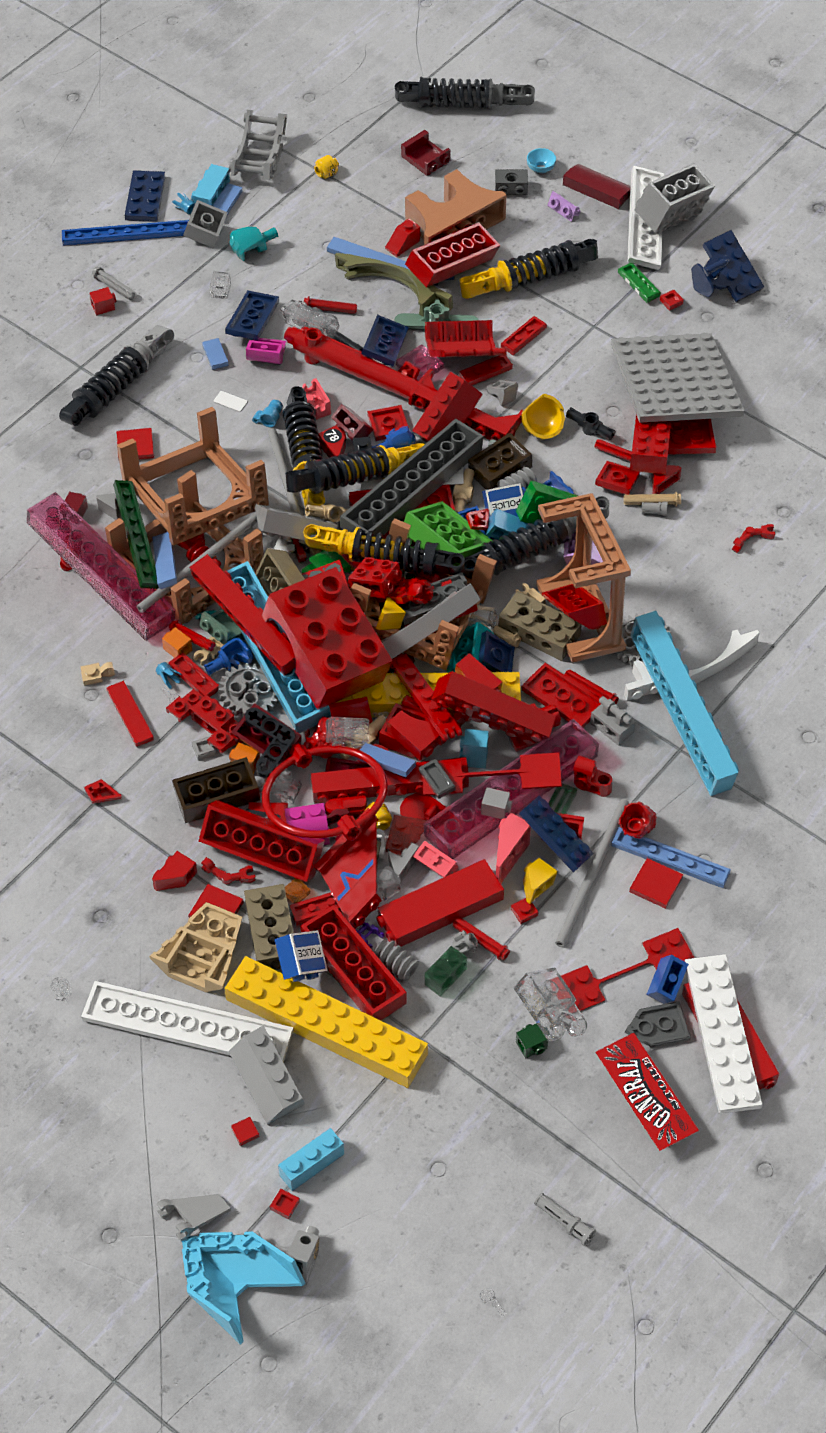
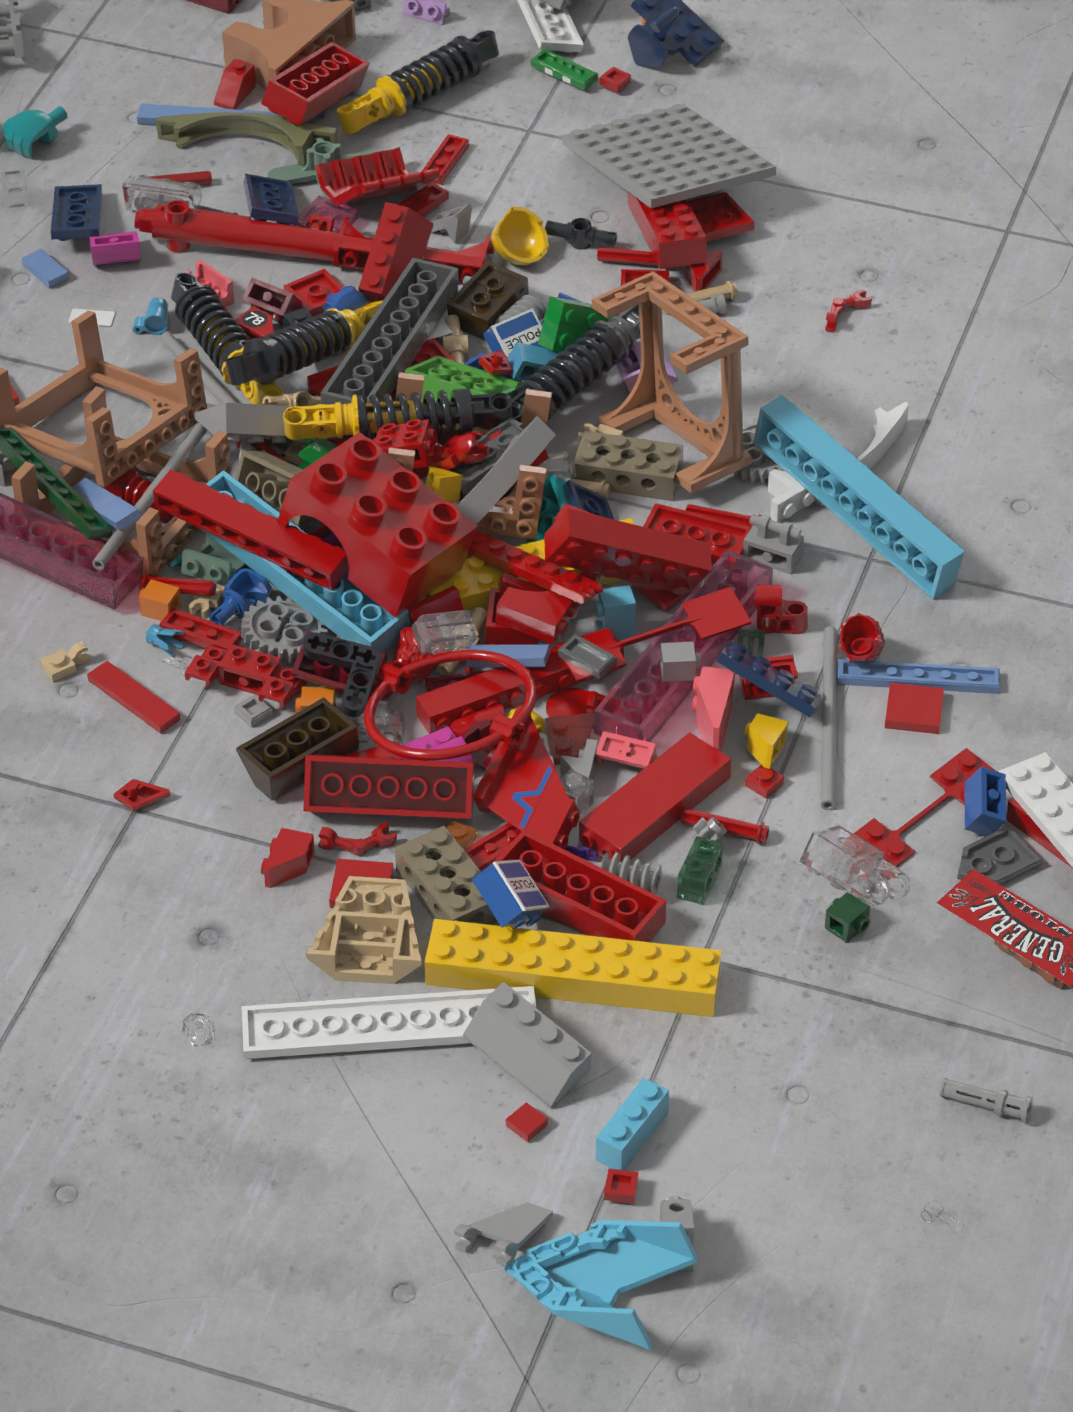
camera: 20 degrees left, 10 degrees down
yellow head [314,155,339,179] -> none
red slope [542,584,607,630] -> none

